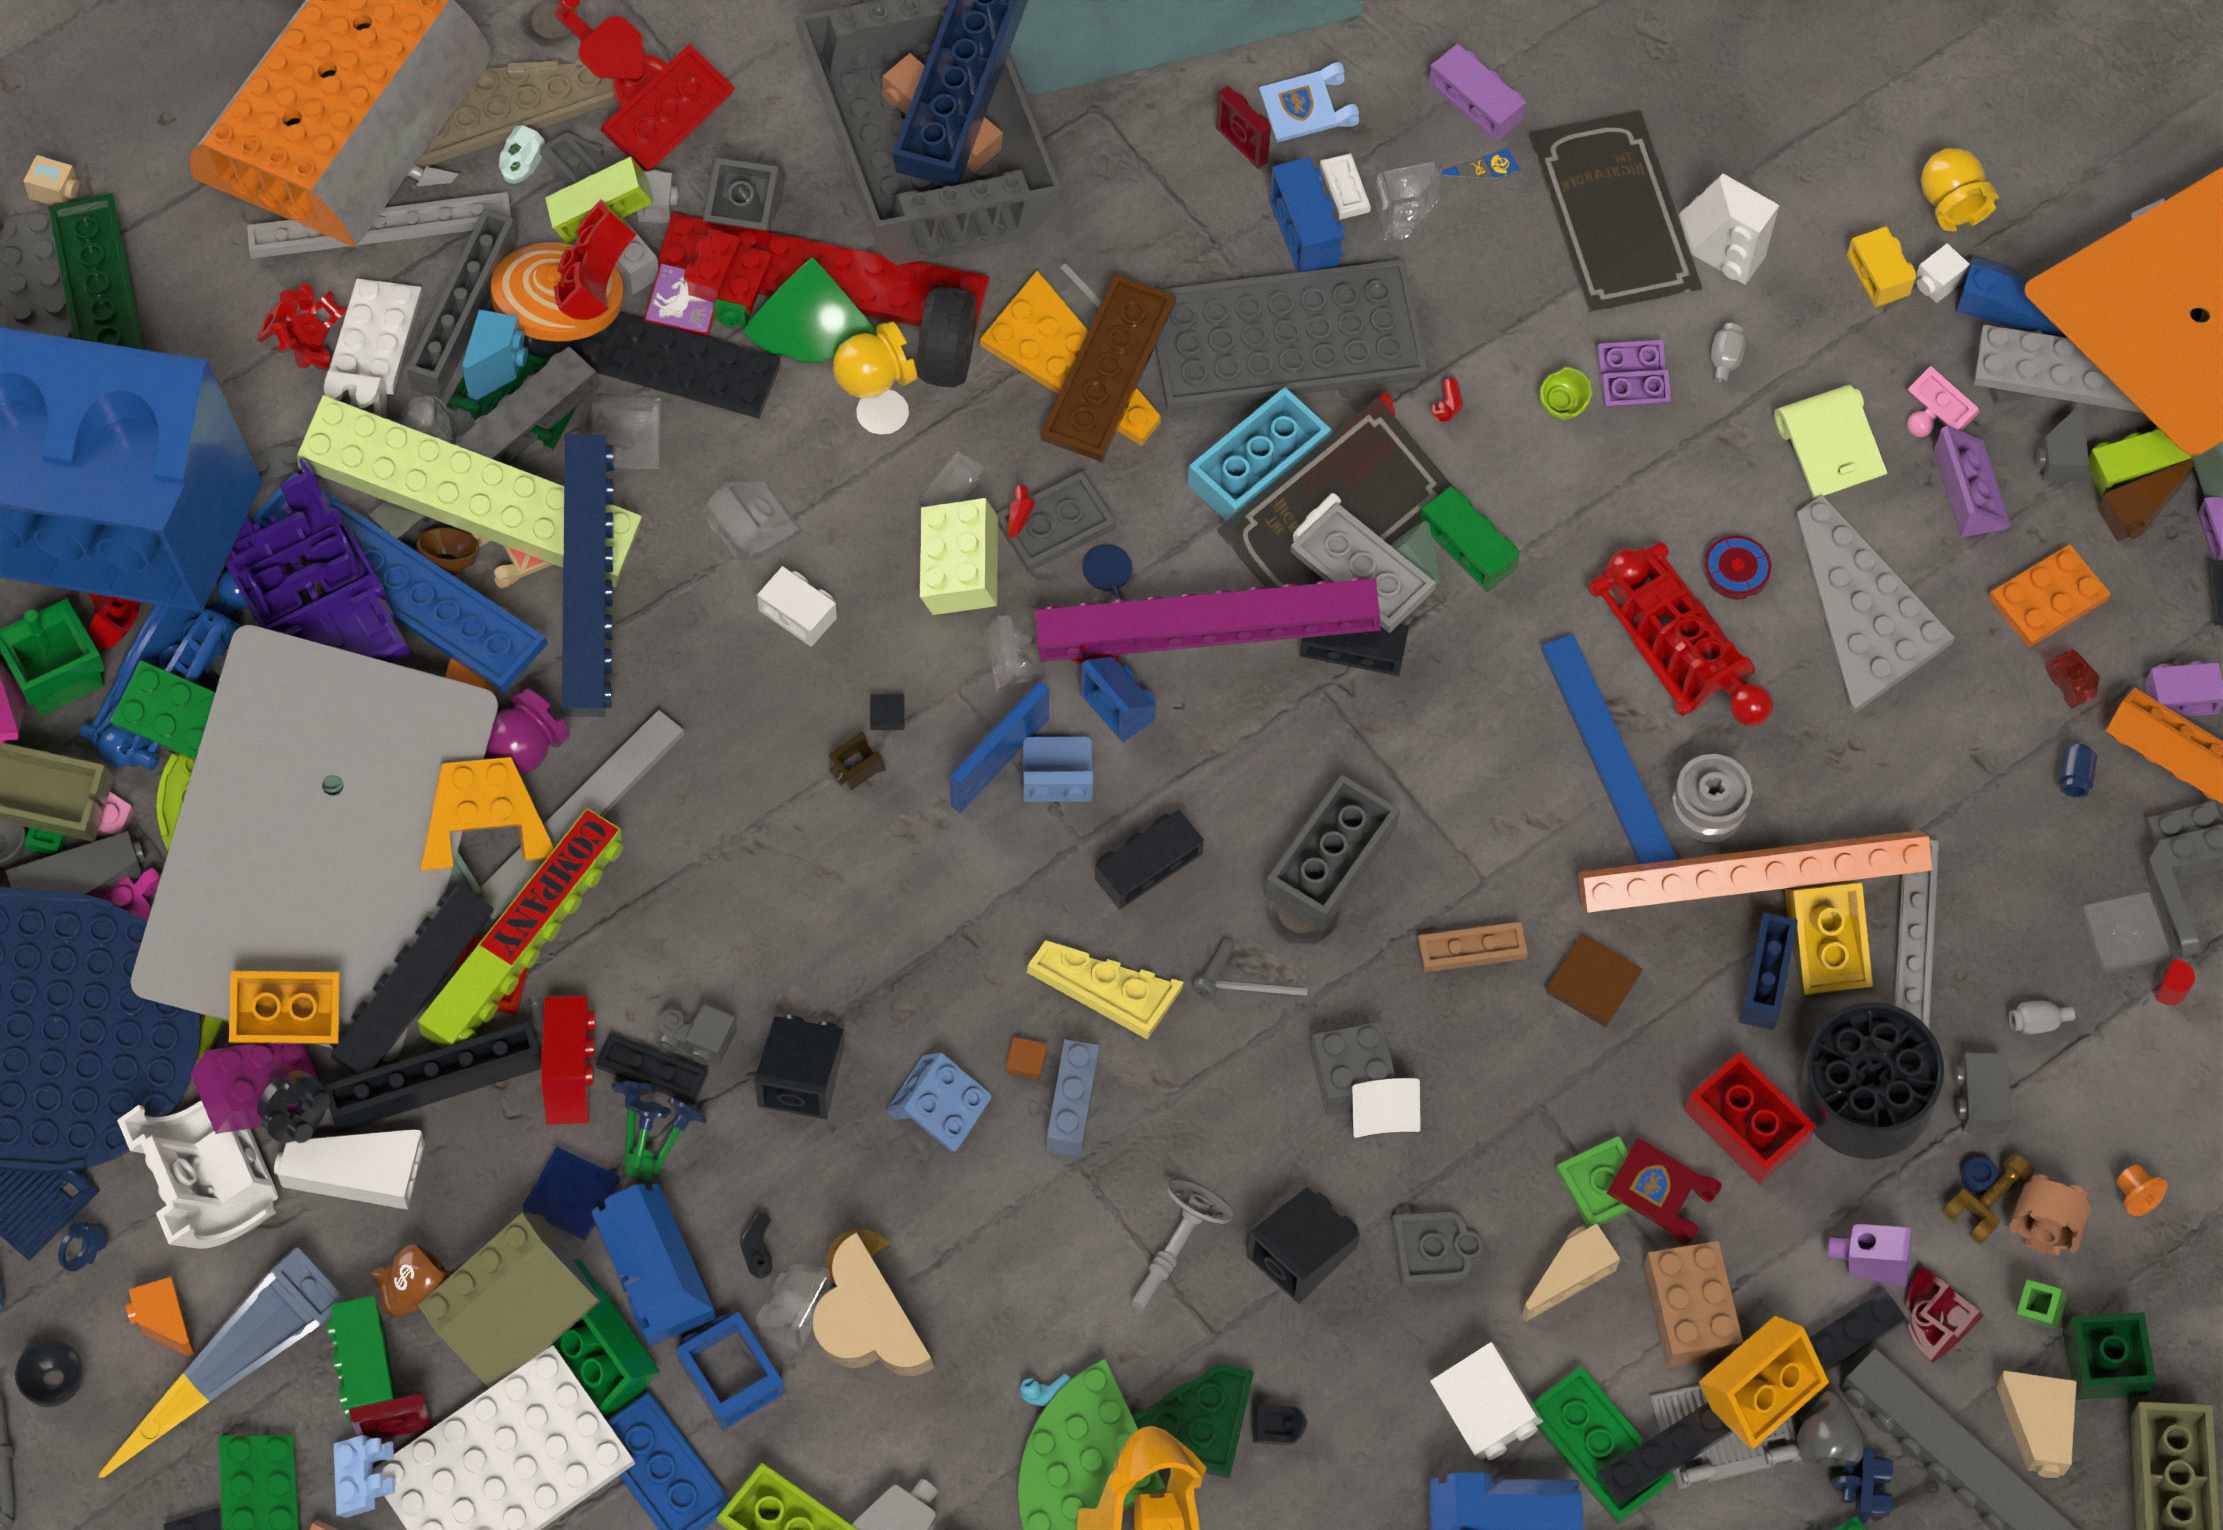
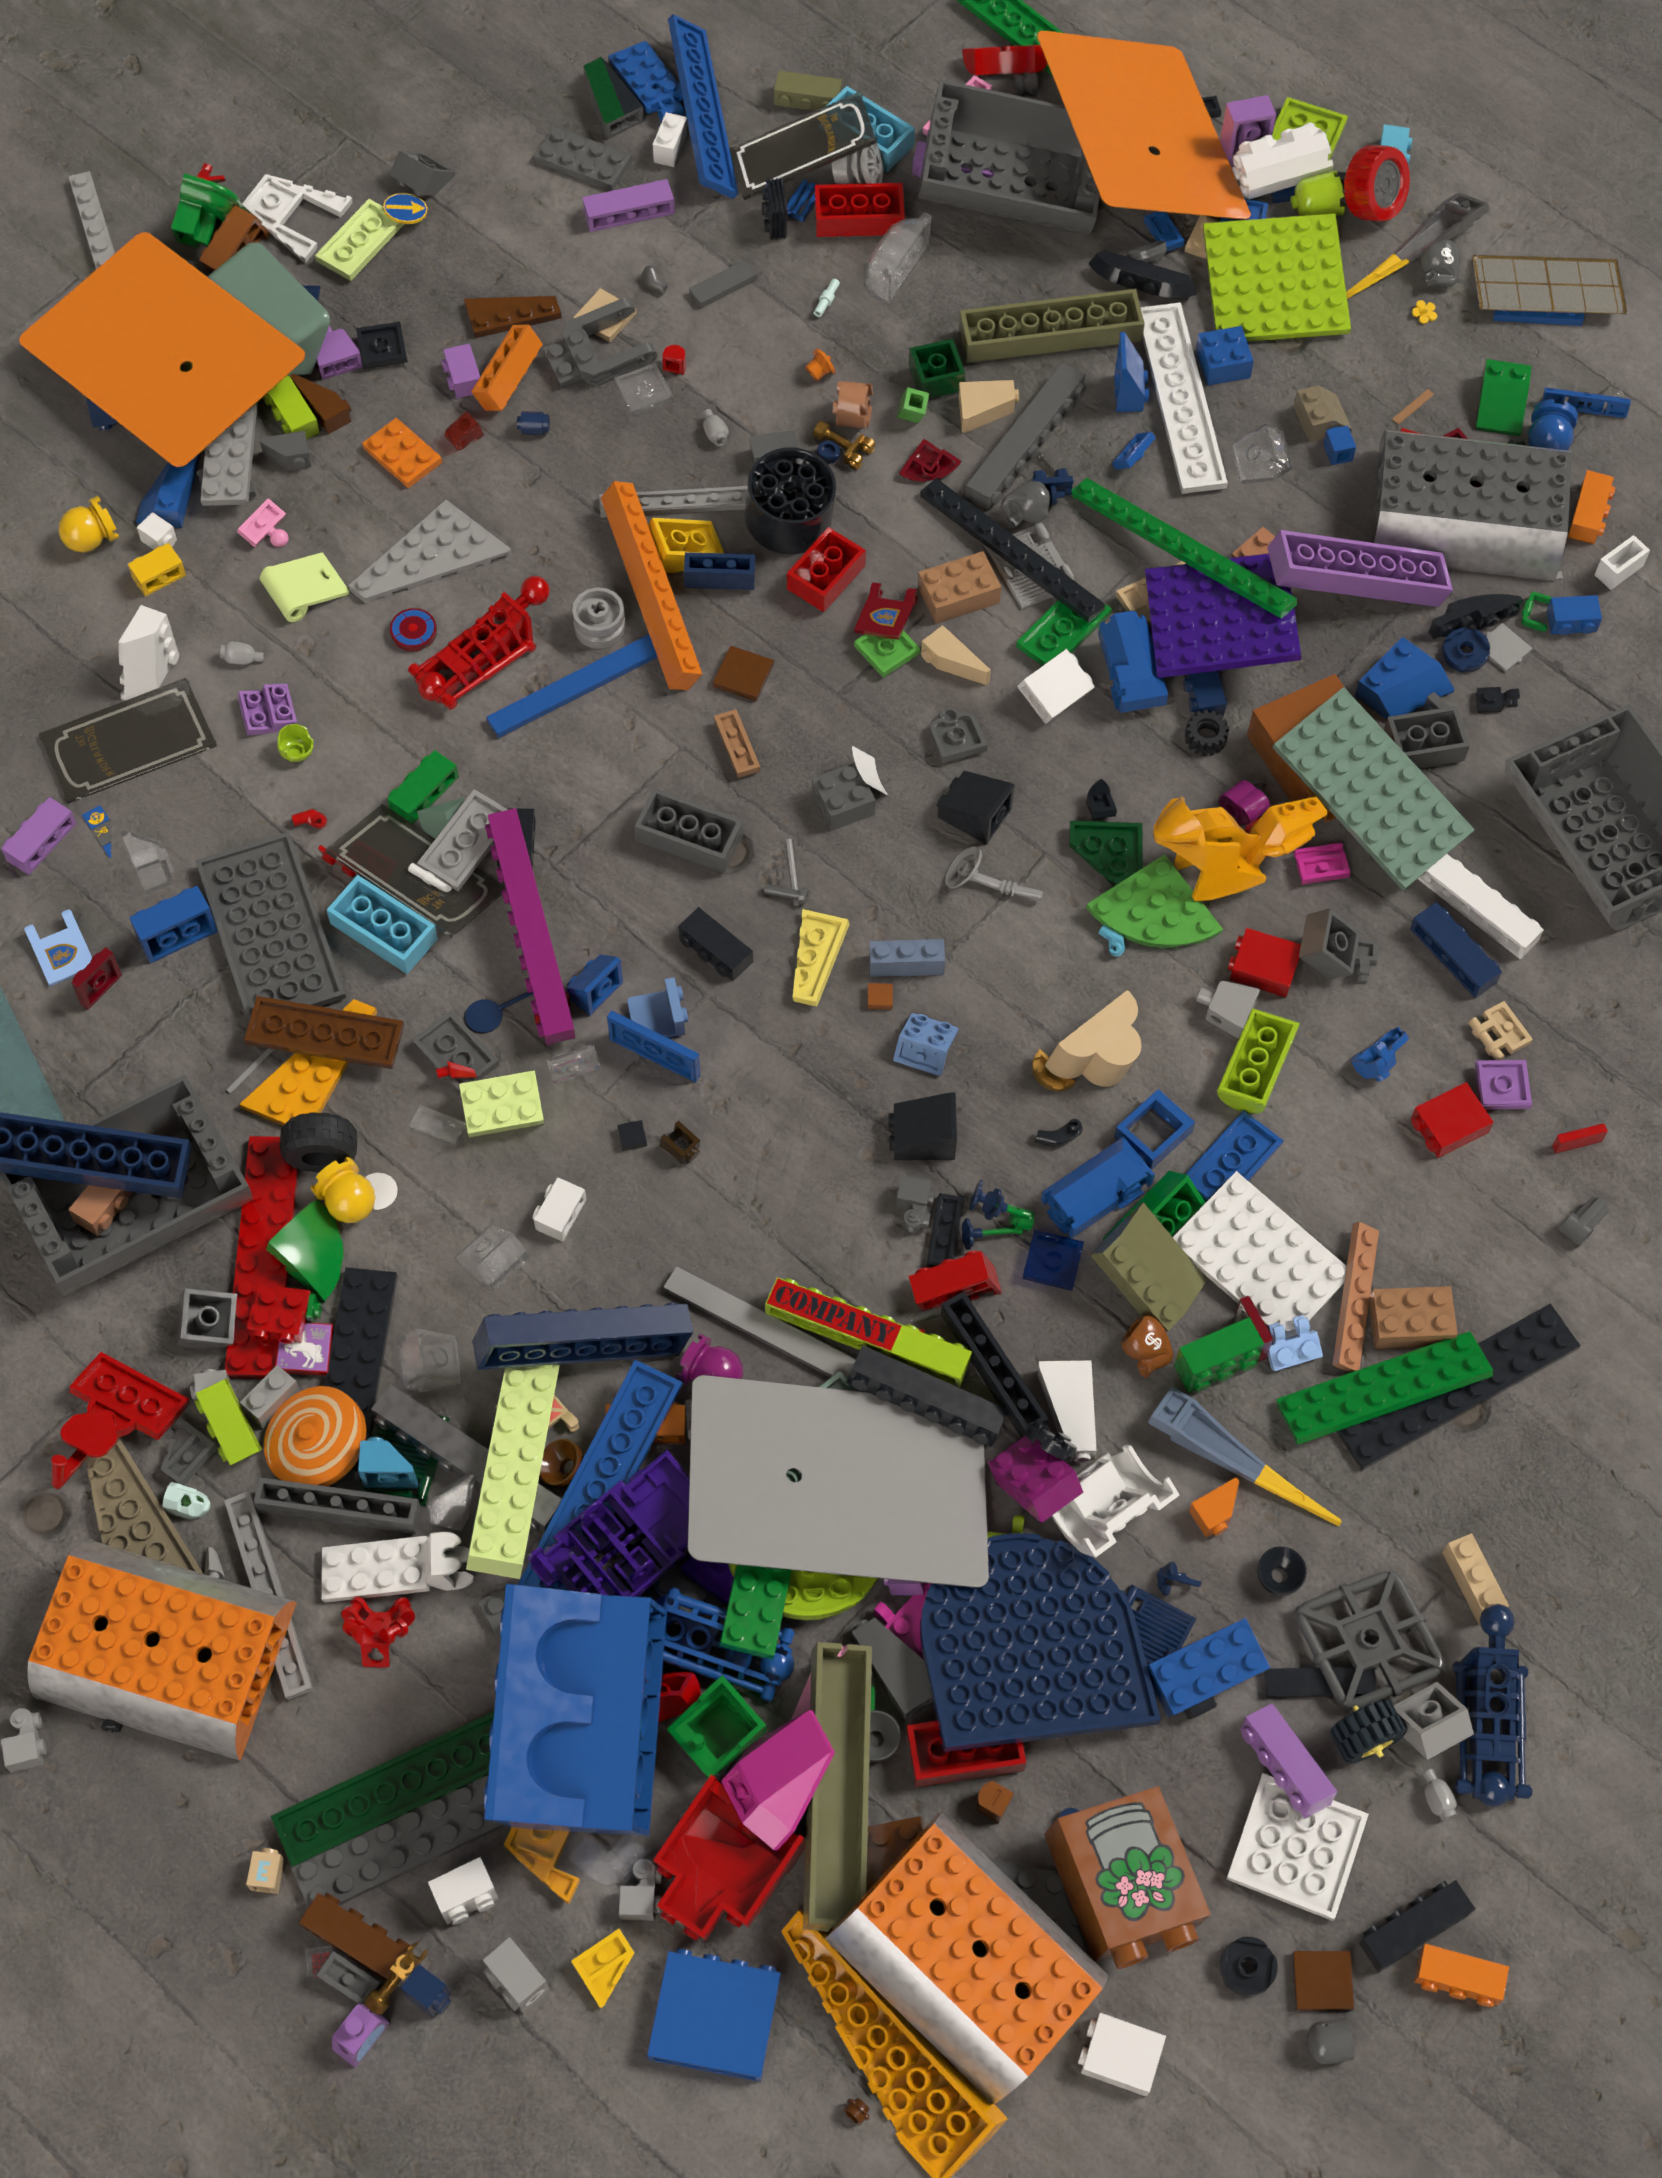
camera: 100 degrees left, 0 degrees up
light orange slope [229,971,340,1044] -> none
light orange wing [419,757,554,872] -> none
red brick [554,199,636,320] -> none
clear slope [756,1264,831,1356] -> none
white plate [1320,153,1371,220] -> none
light orange slope [1699,1316,1829,1449] -> none
medium lavender torso [1828,1224,1911,1287] -> none
medium lavender slope [1933,426,2011,537] -> none

